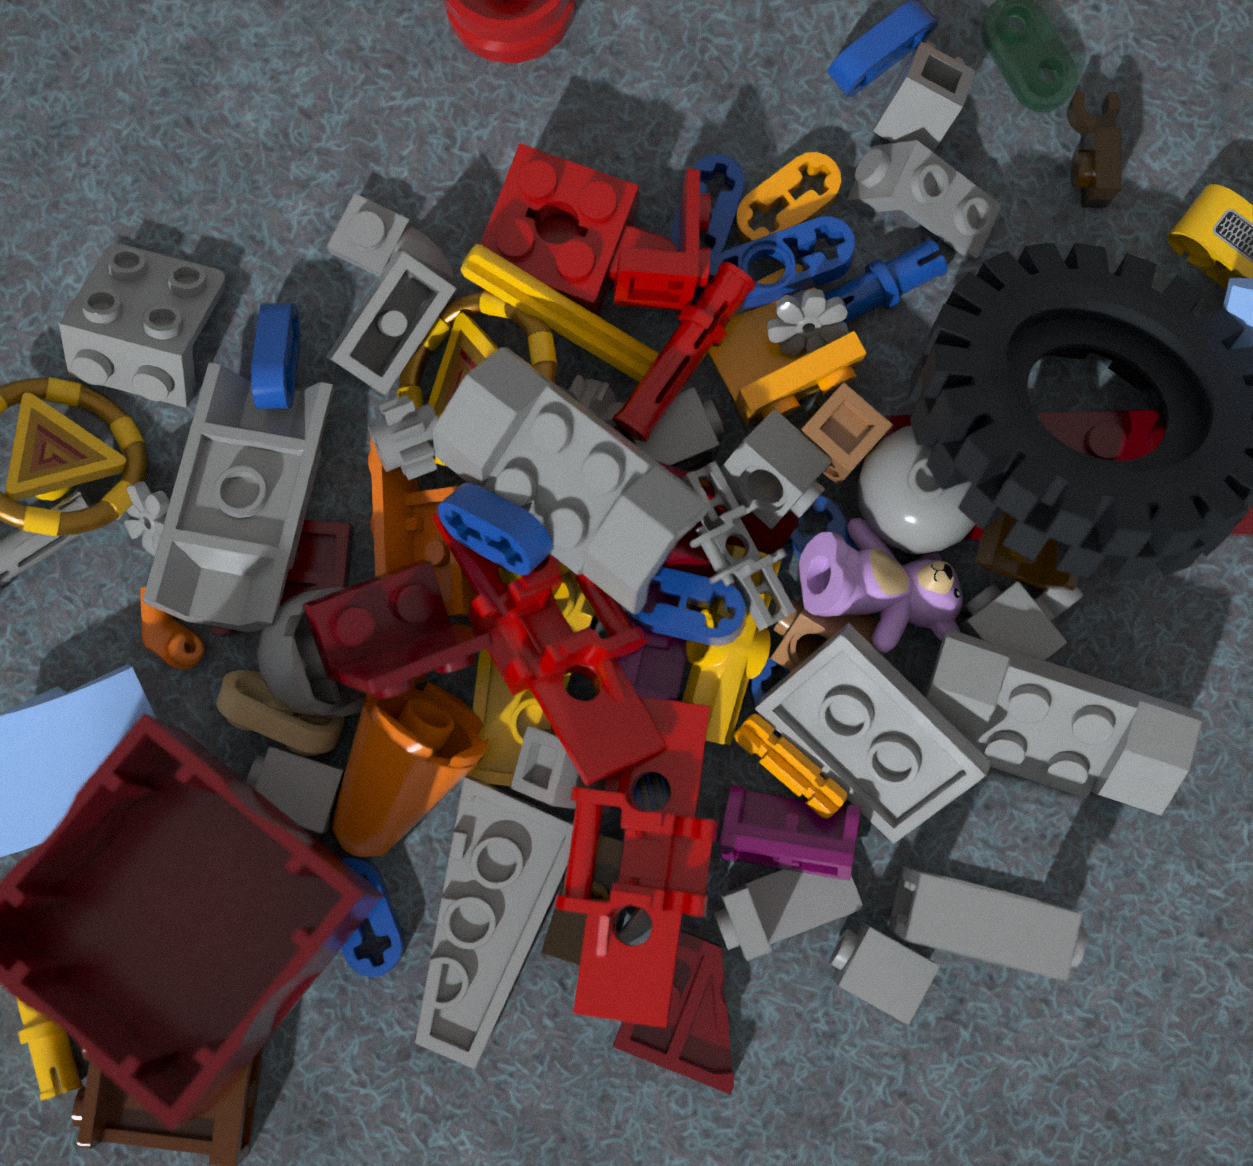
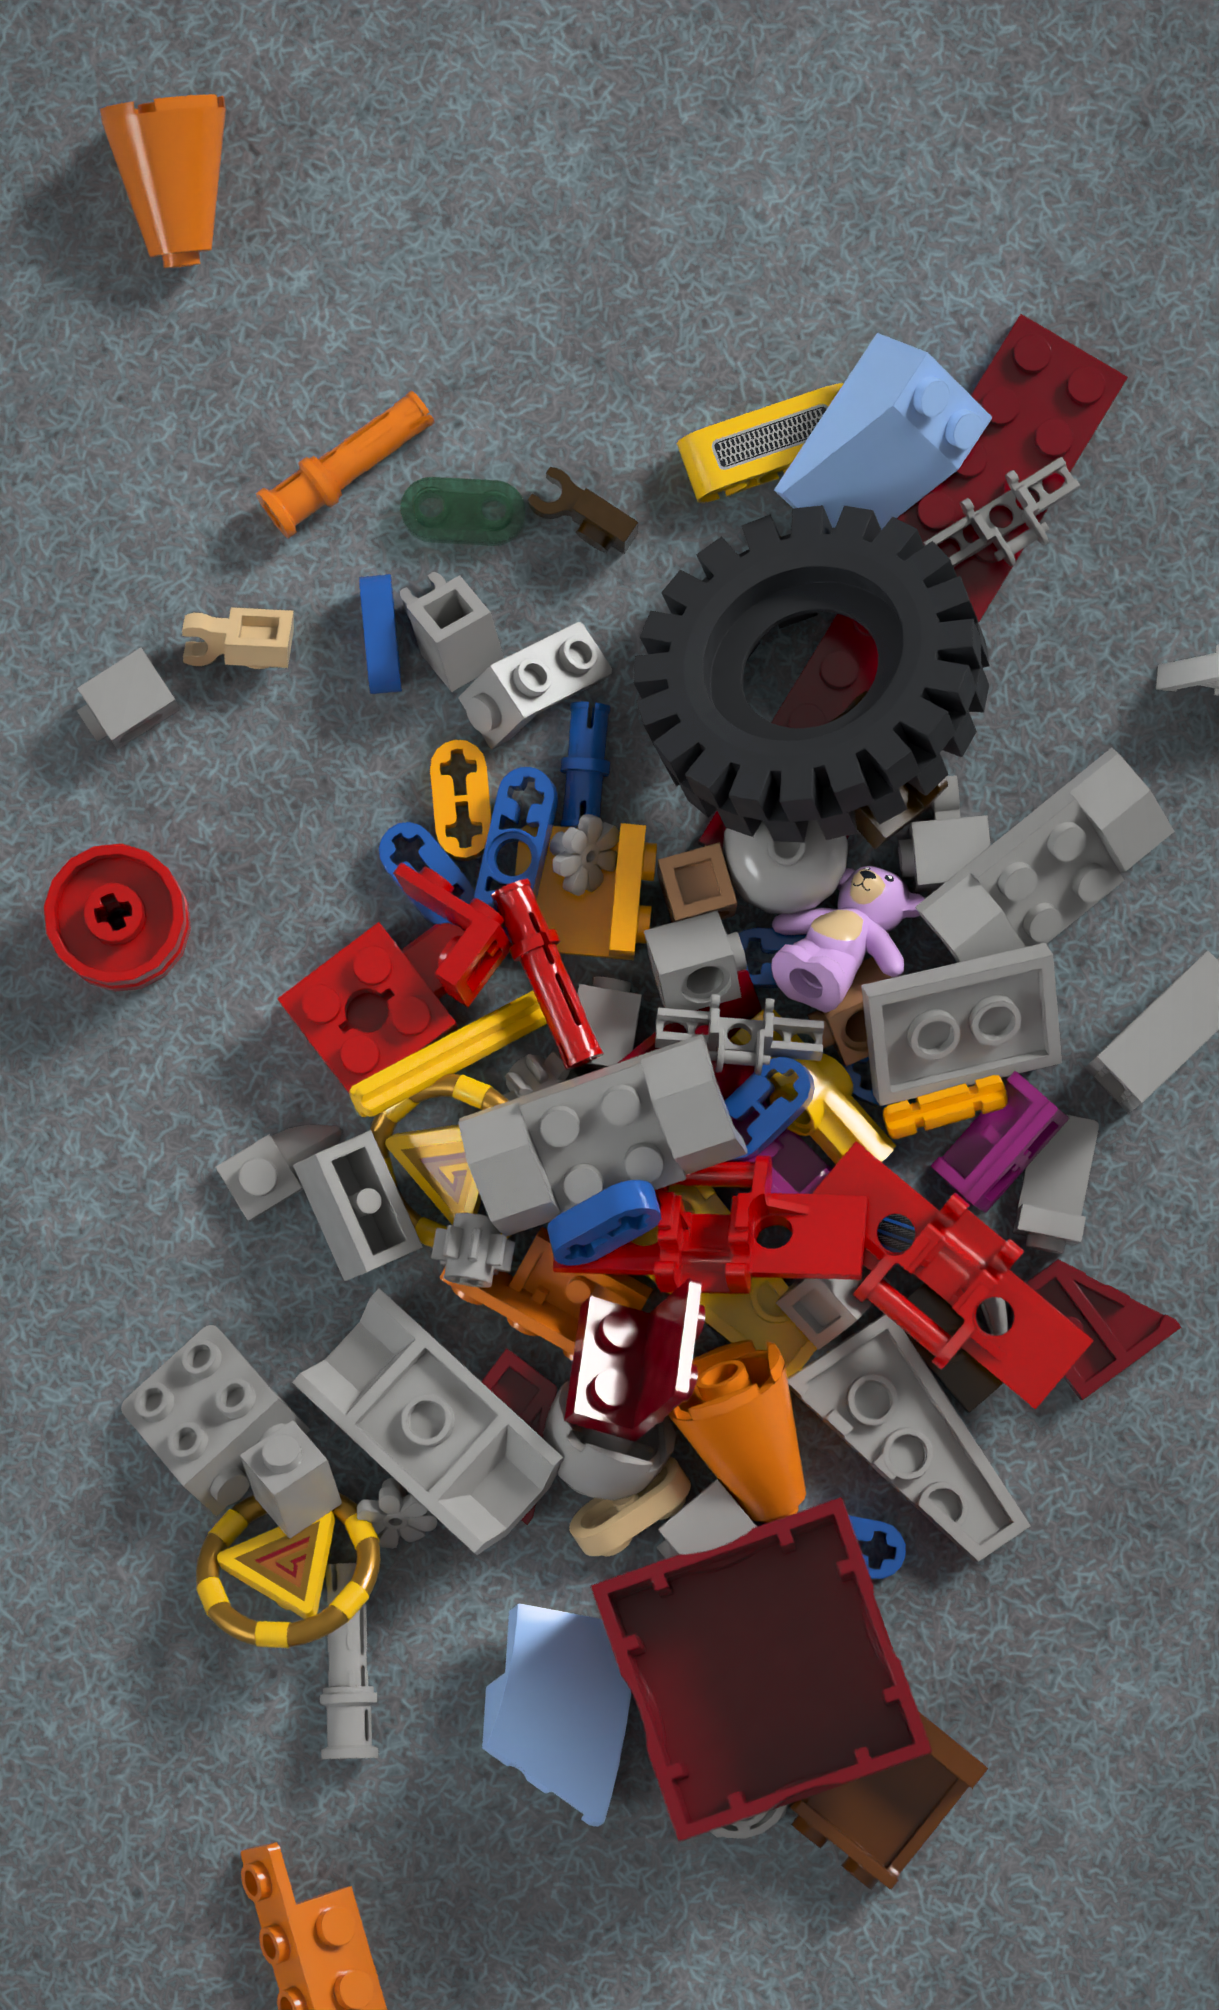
camera: 65 degrees left, 0 degrees up
yellow pin [16,999,83,1101] -> none
orange arm [140,587,205,670] -> none
blue beam [251,303,300,409] -> none
light grey brick [829,922,940,1025] -> none
none -> light grey brick [240,1420,342,1539]

